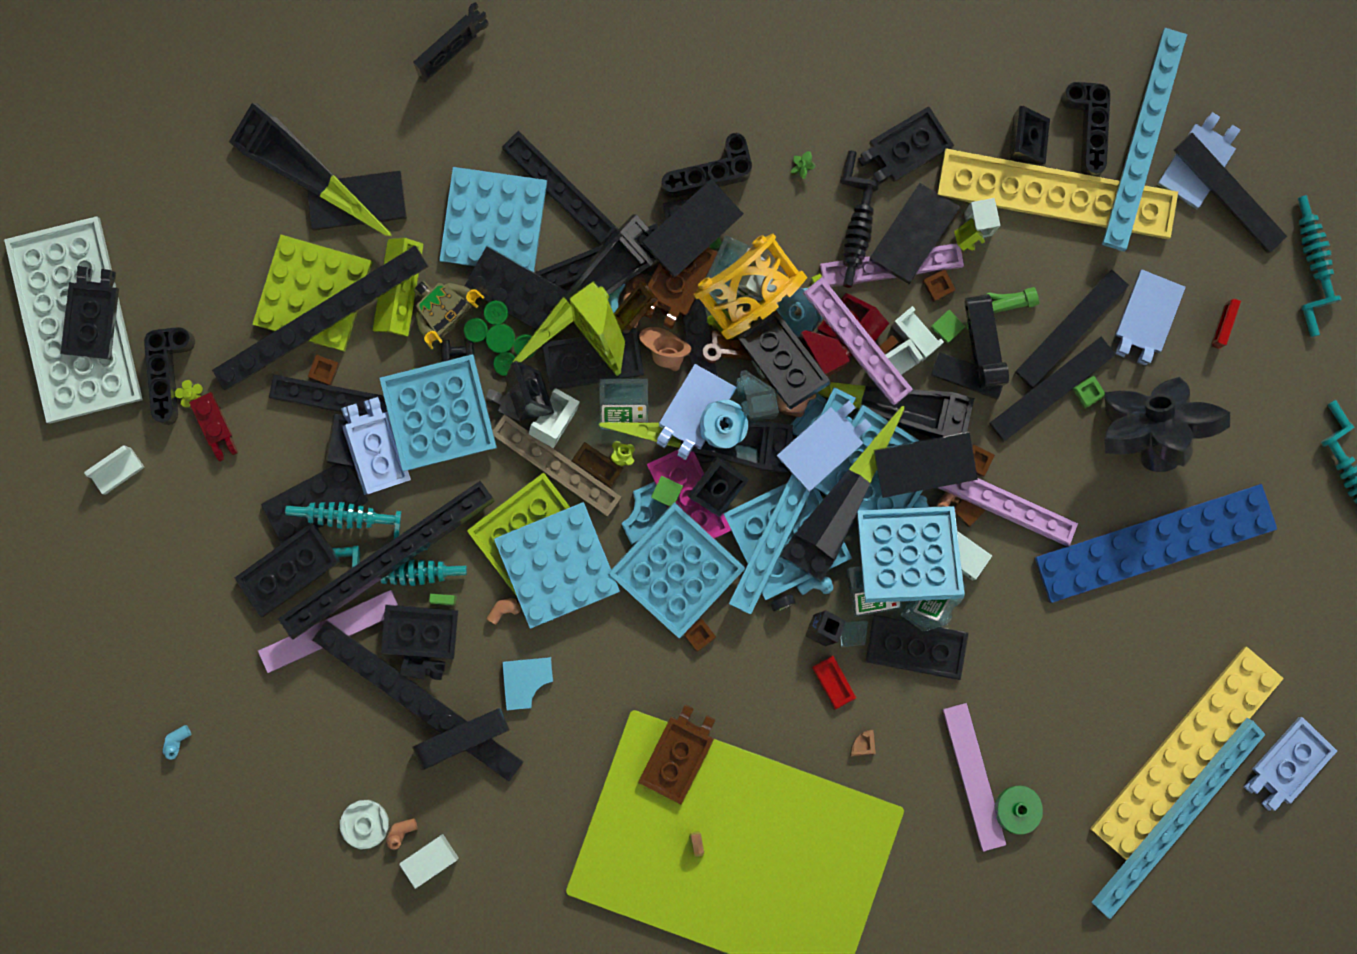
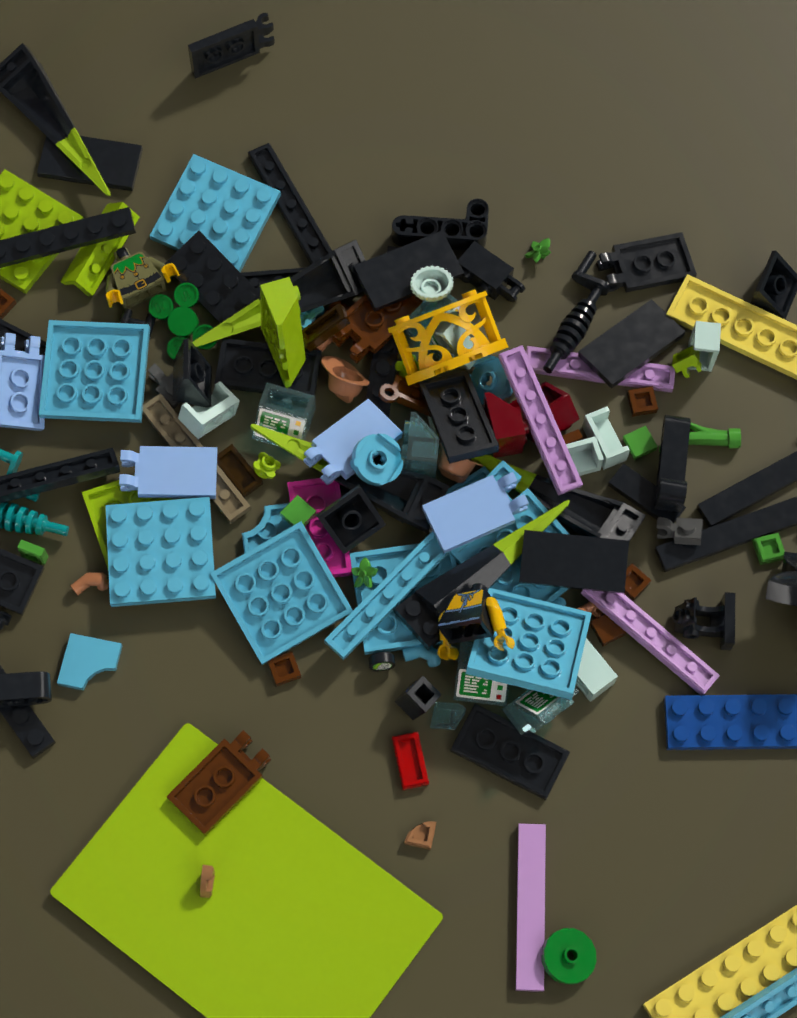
camera: 20 degrees right, 15 degrees down
none -> light blue tile [119,446,218,499]
none -> bright green plant [351,558,378,588]
none -> light aqua hat [410,266,454,302]
none -> torso [437,583,515,660]
none -> black brick [458,241,525,303]
none -> dark grey plate [657,517,703,545]
none -> black tile [673,592,736,651]

